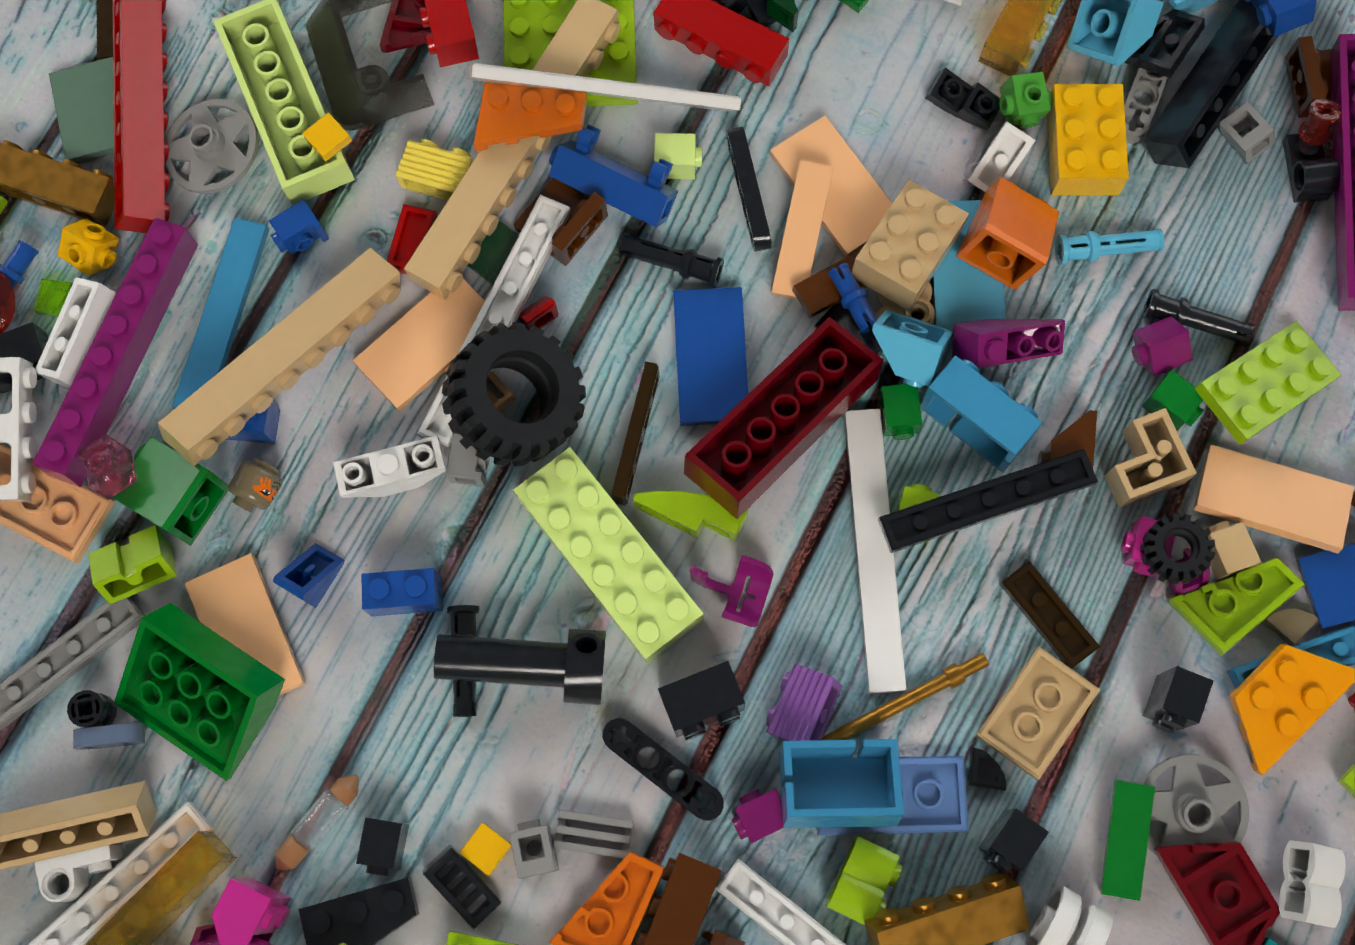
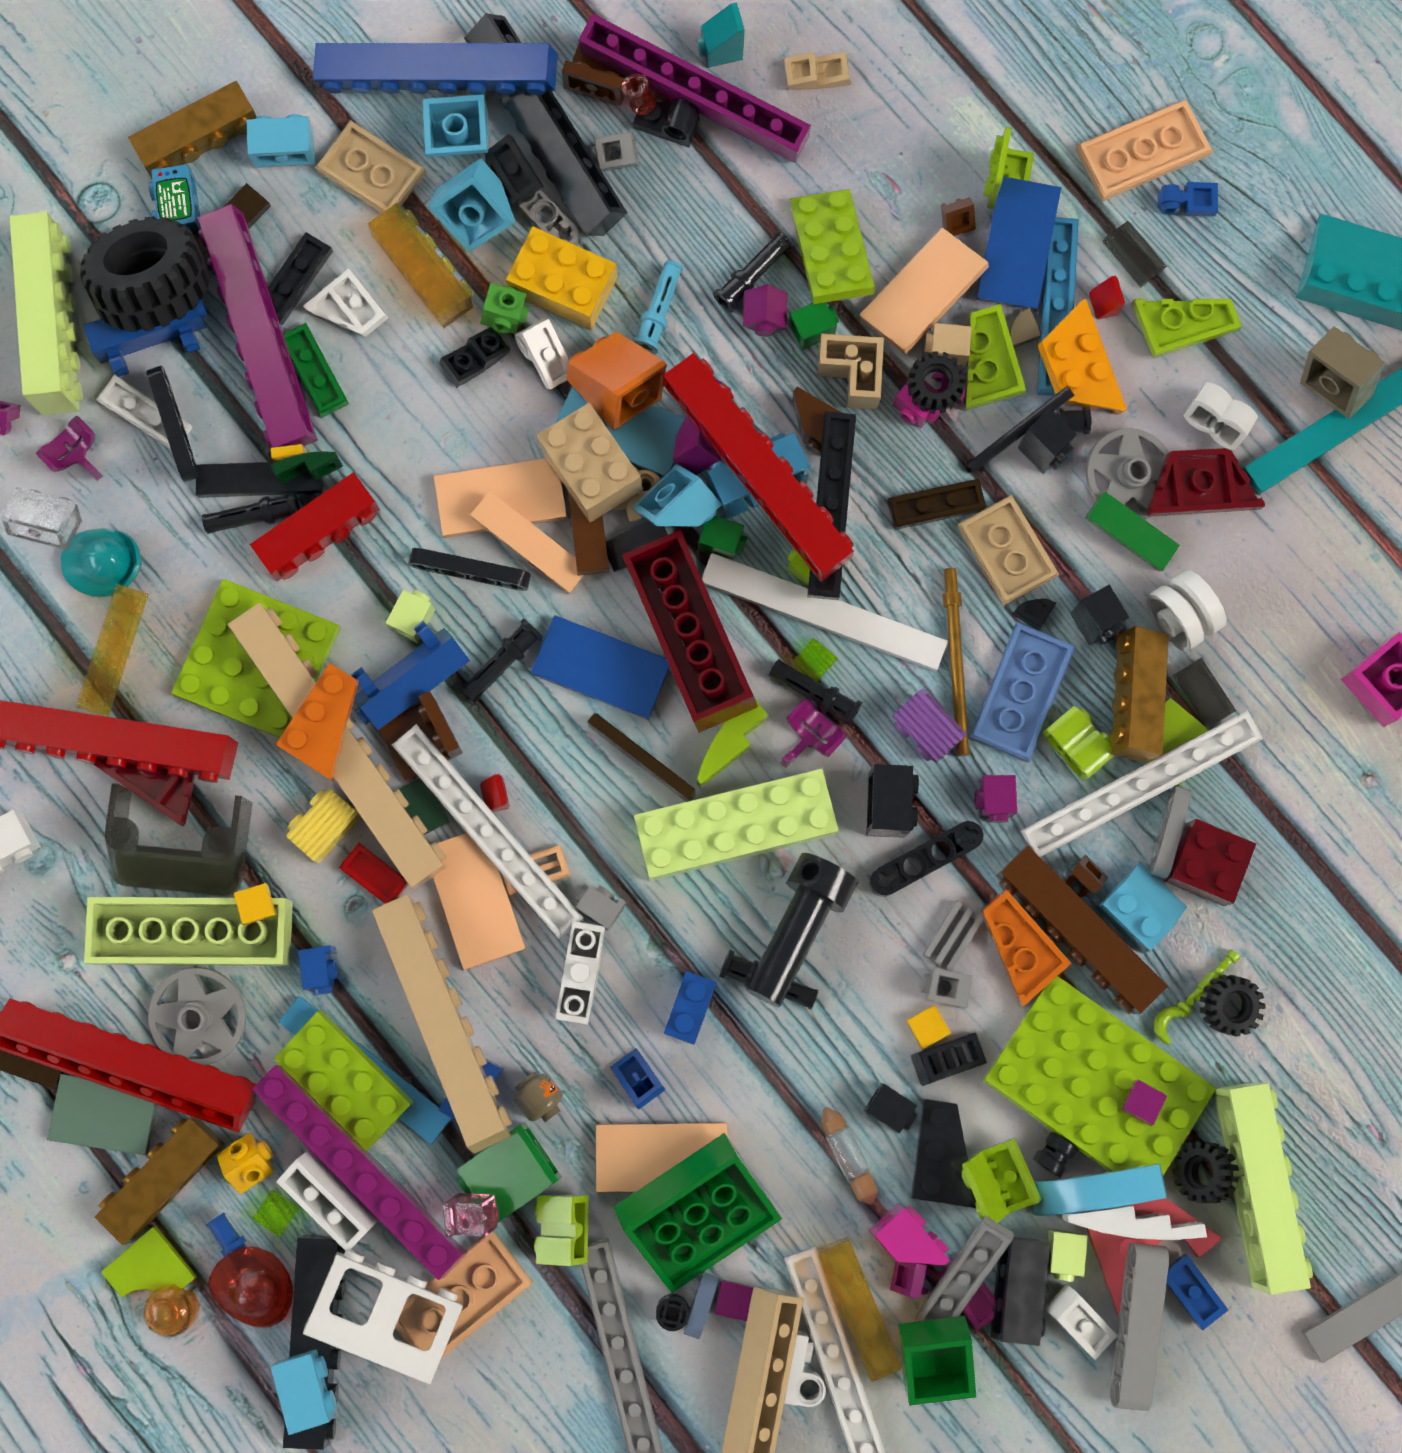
camera: 75 degrees left, 5 degrees up
black tyre [442,323,586,467] -> none
white tile [466,63,741,112] -> none
dark azure piece [779,739,904,828] -> none
blue pin [828,263,878,334] -> none
none -> lime plate [274,1010,414,1151]
none -> red brick [663,352,854,582]
none -> magenta tile [714,1279,754,1321]
none -> black pin [768,659,863,727]
none -> clear neon green tile [793,638,838,682]
none -> black bar [967,386,1075,473]
none -> black bush [1056,406,1092,435]

